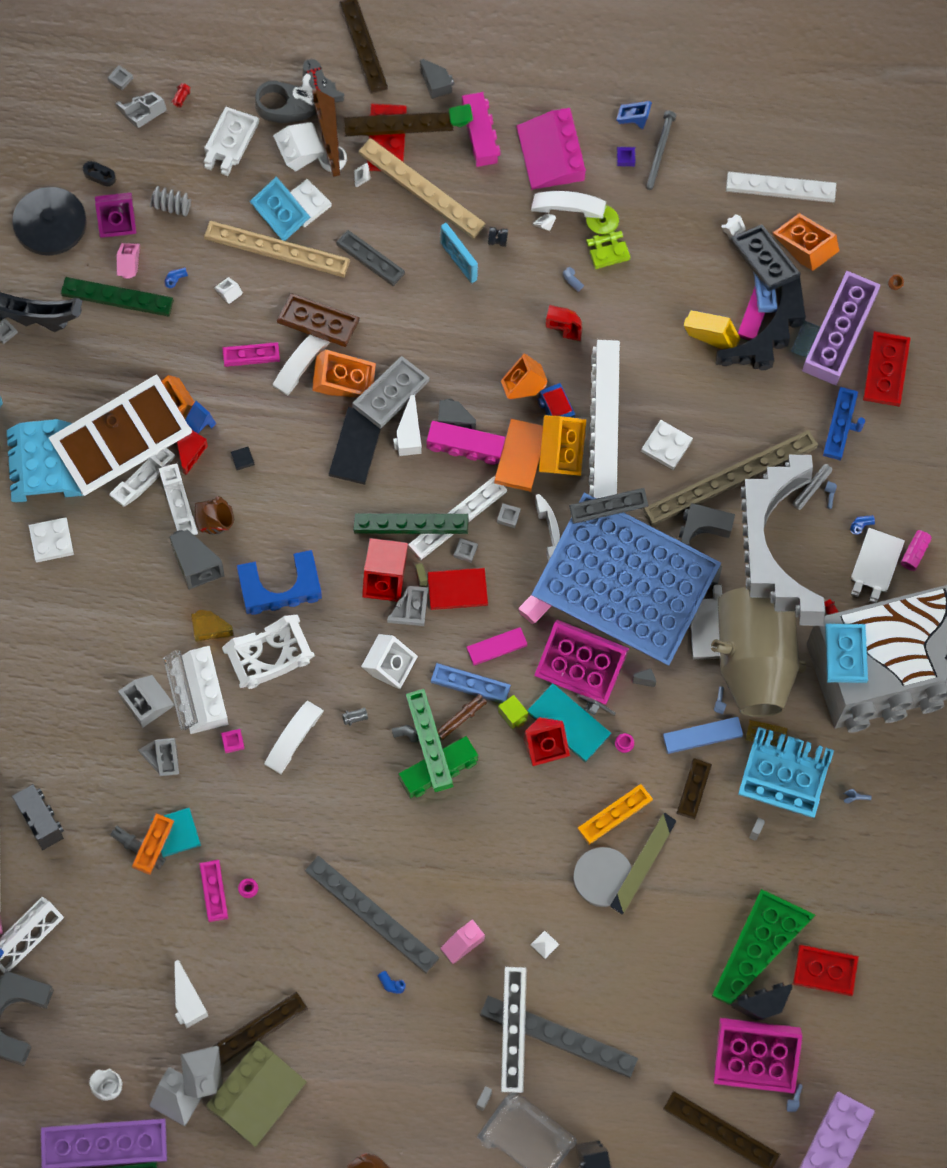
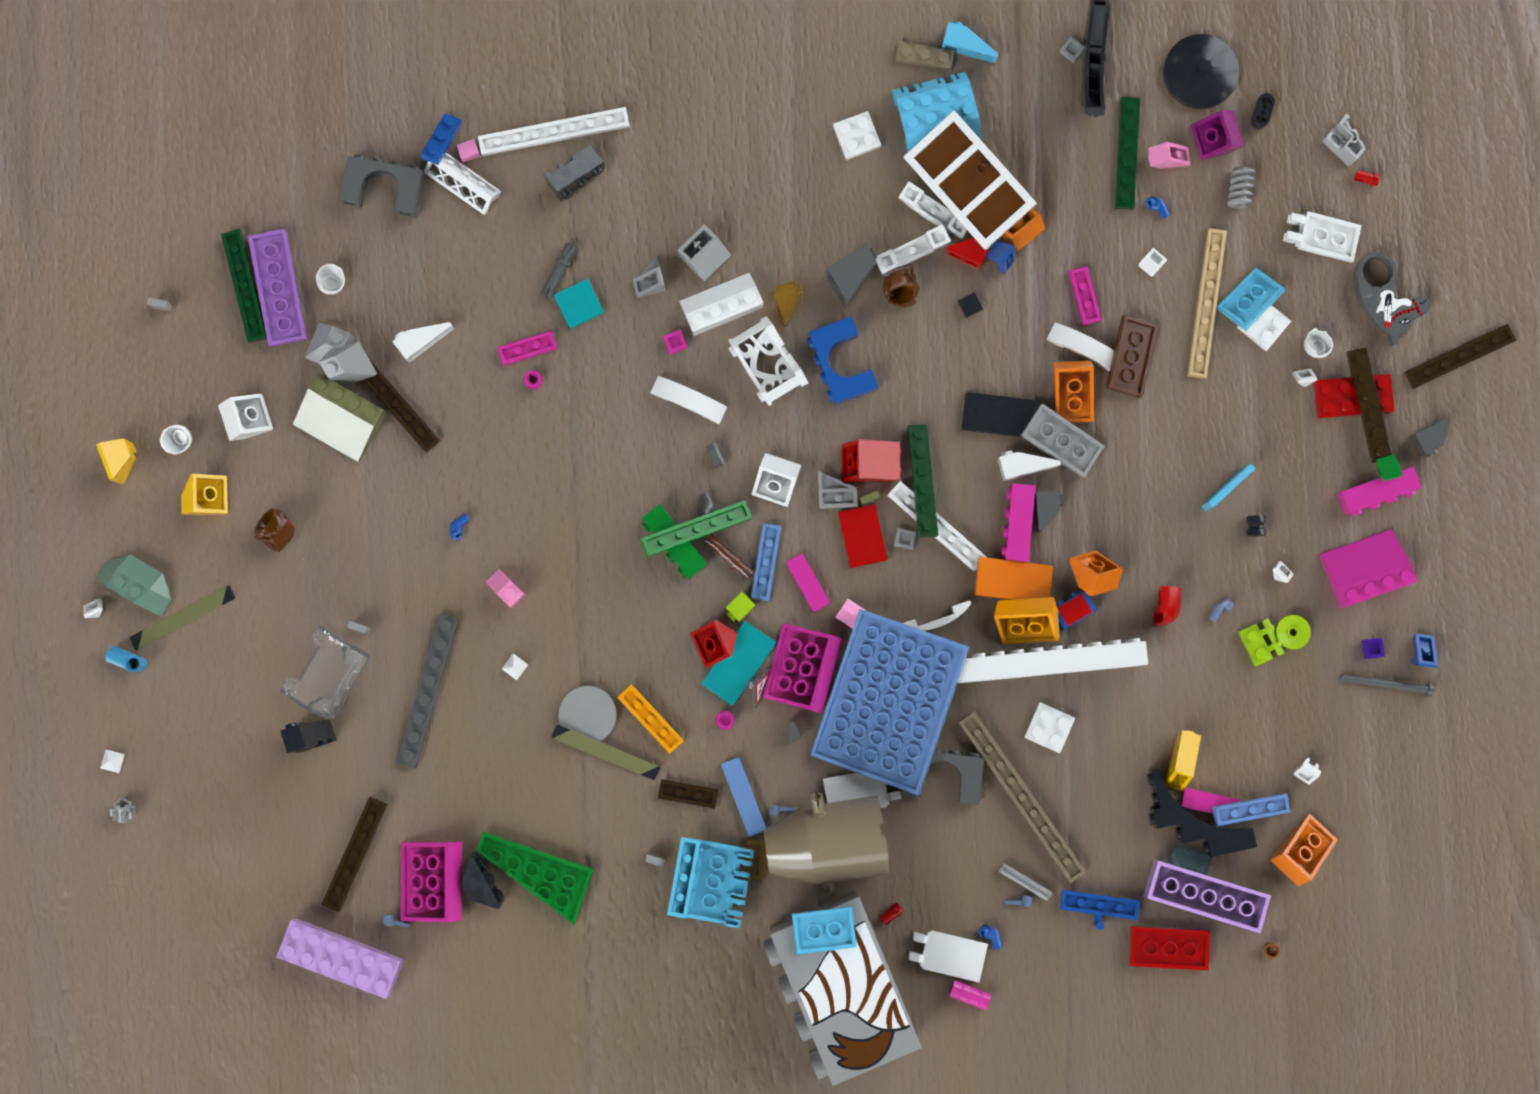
camera: 85 degrees right, 15 degrees up
light grey plate [107,65,133,90] -> none
orange tile [132,813,174,875] -> none
clear tile [163,650,198,730] -> none
white slope [273,122,326,171] -> none
dark grey plate [305,856,439,974] -> none
reddish brown wedge [312,89,340,177] -> none
dark grey tile [336,230,405,287] -> none
tan plate [359,138,485,239] -> none
light grey plate [497,504,521,528] -> none
white brick [502,967,527,1092] -> none
white slope [531,191,606,219] -> none
dark grey tile [569,488,649,524] -> none
white plate [726,172,836,202] -> none
black tile [731,224,801,291] -> none
arch [741,455,825,626] -> none
red tile [792,945,859,997] -> none
sand blue hand [843,789,872,803] -> none

